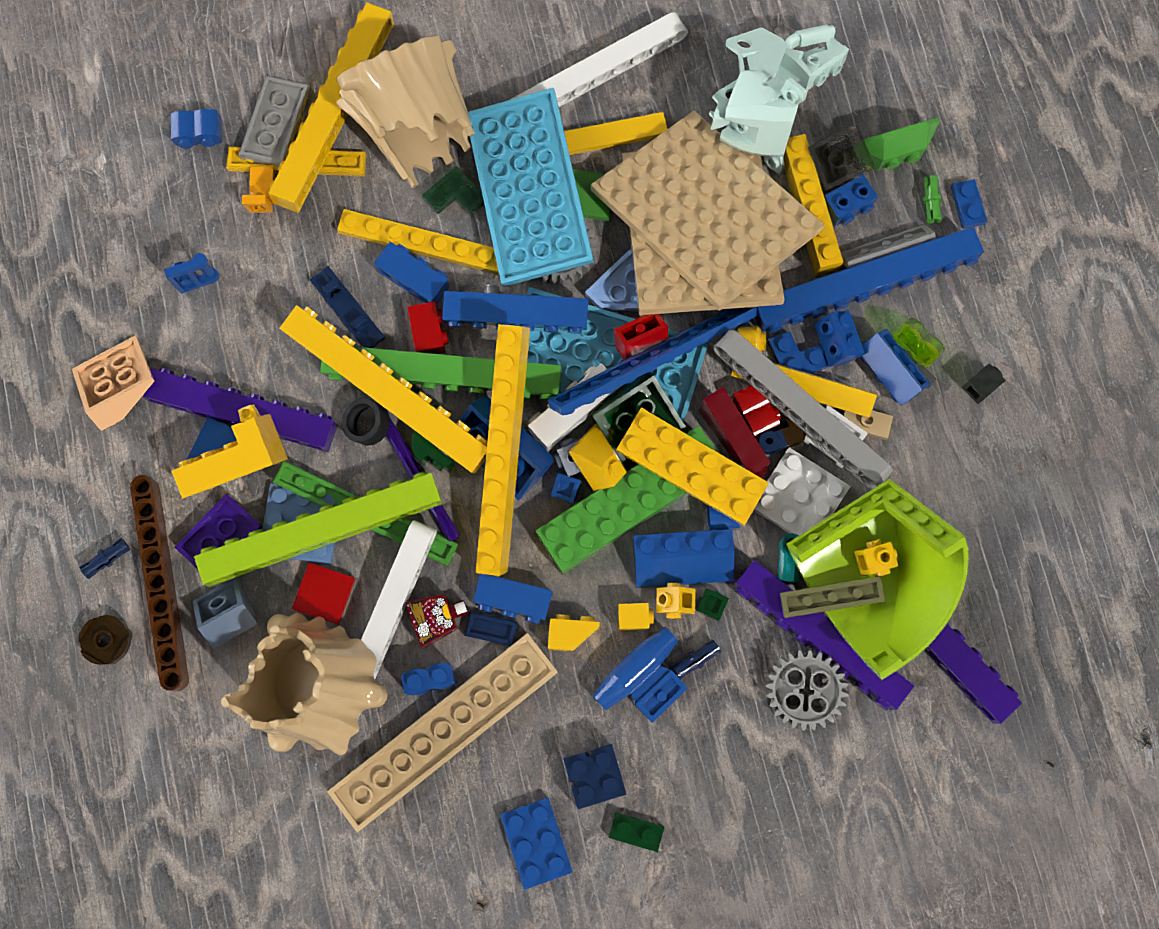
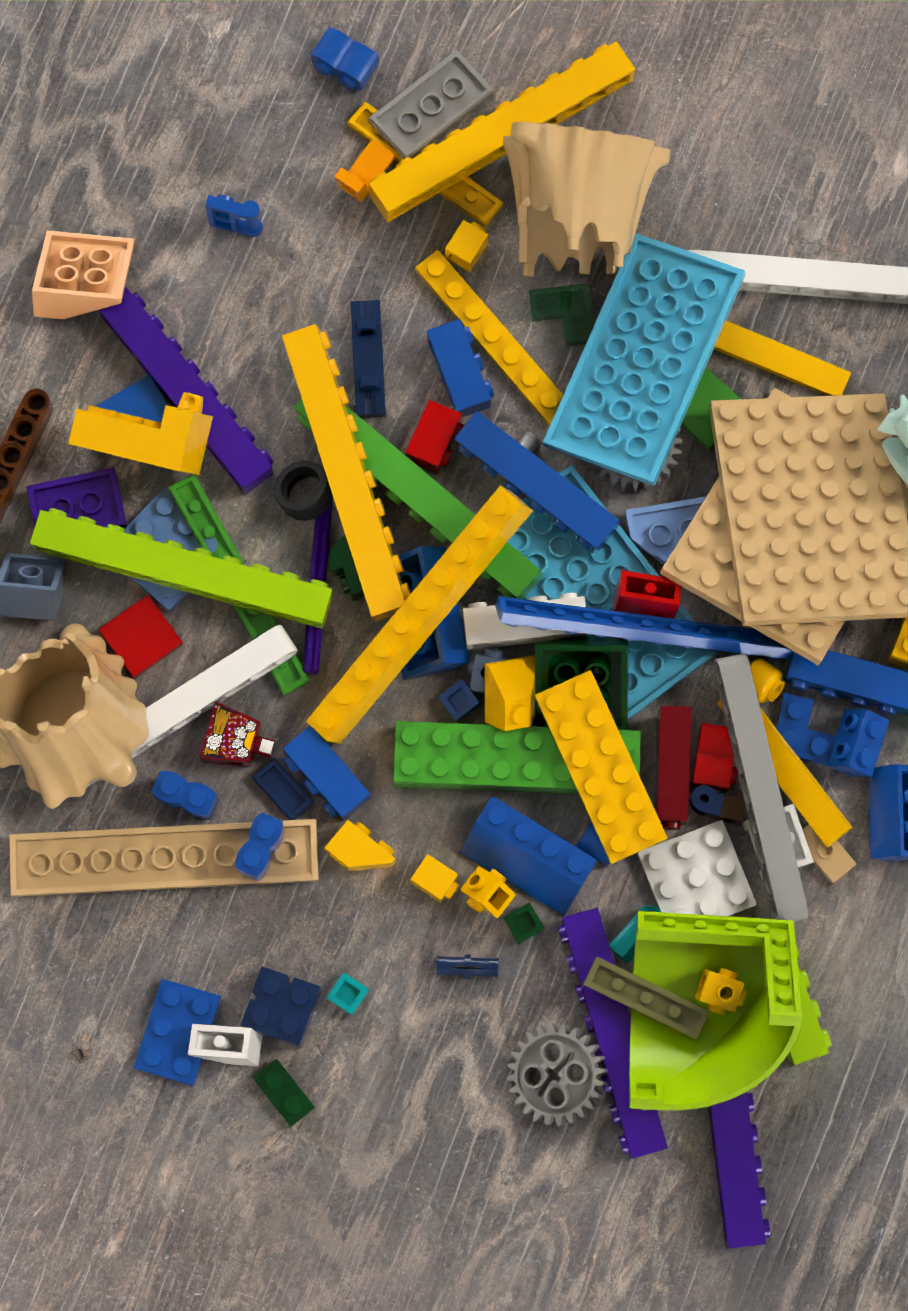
camera: 35 degrees right, 0 degrees up
blue plate [593,627,688,723] -> none
none -> white slope [188,1024,262,1066]
none -> blue brick [236,812,284,882]
none -> teal plate [327,972,369,1016]
none -> yellow brick [445,220,489,273]

